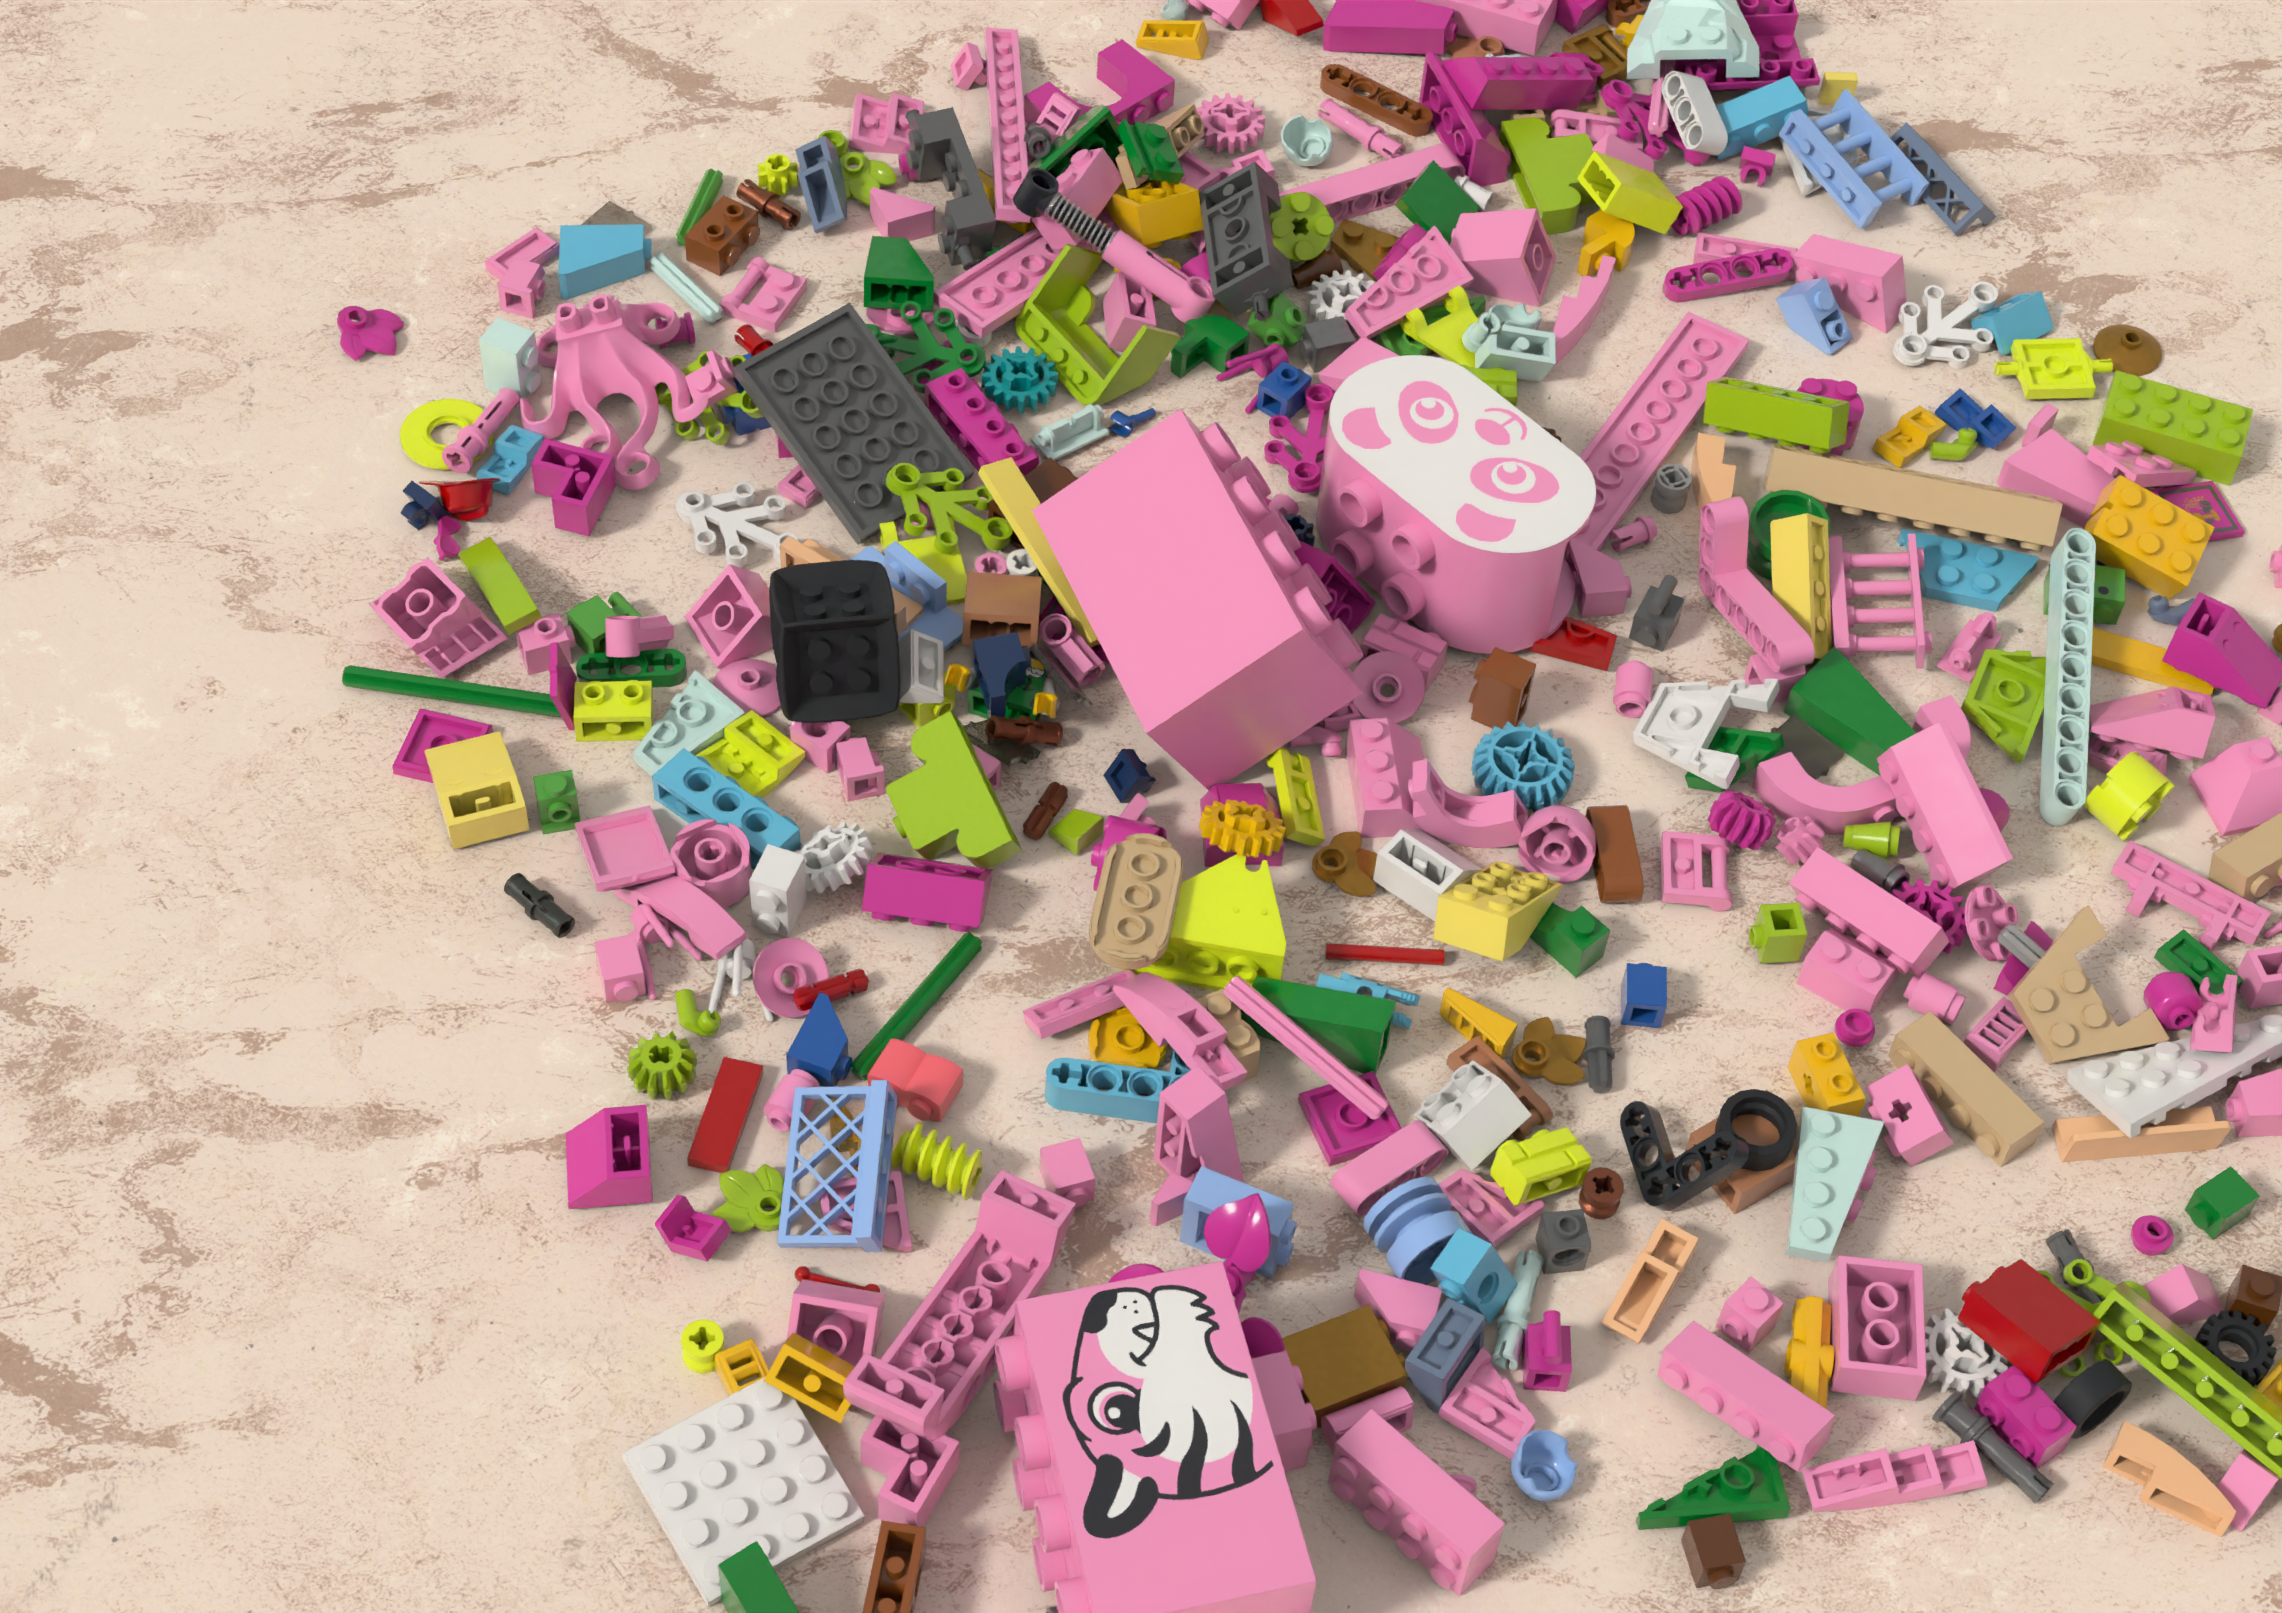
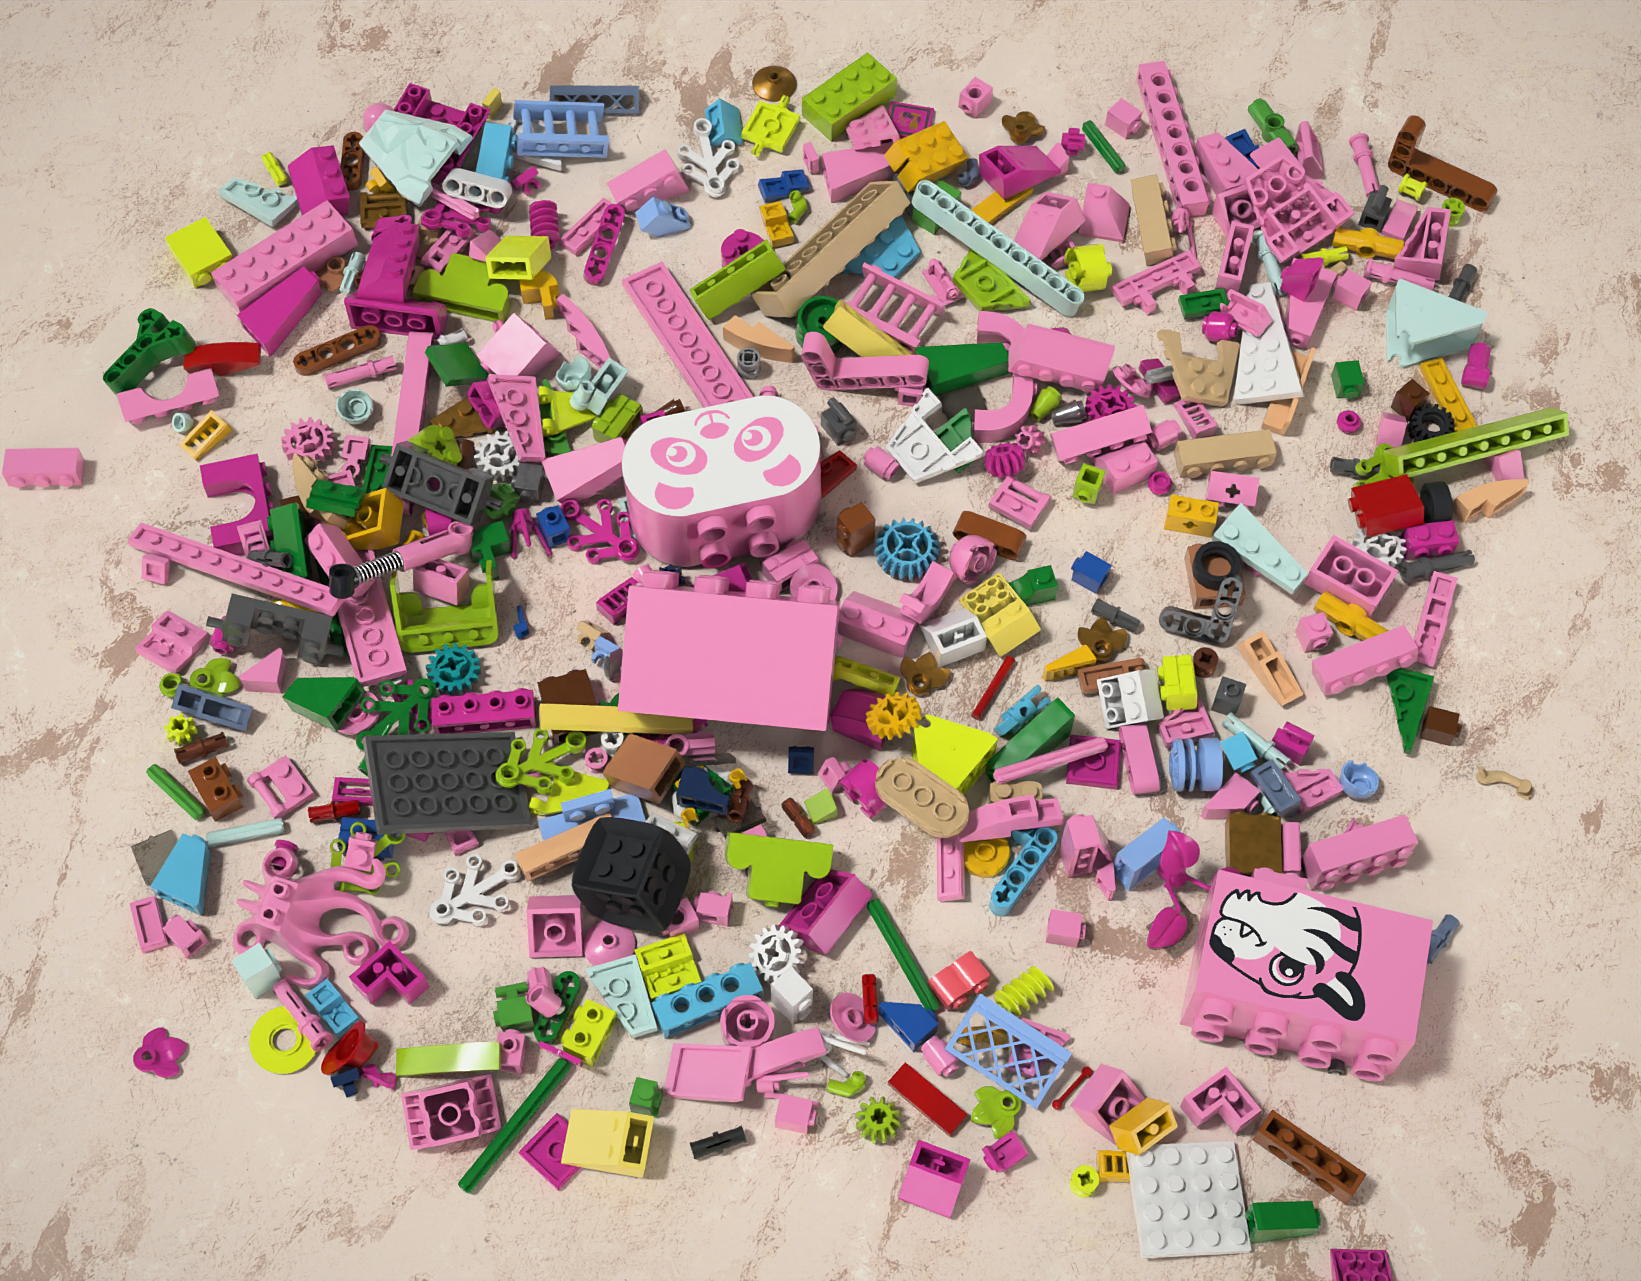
camera: 60 degrees left, 10 degrees up
bright pink slope [843,1170,1076,1441] -> none
light aqua hinge [1030,404,1109,461] -> none

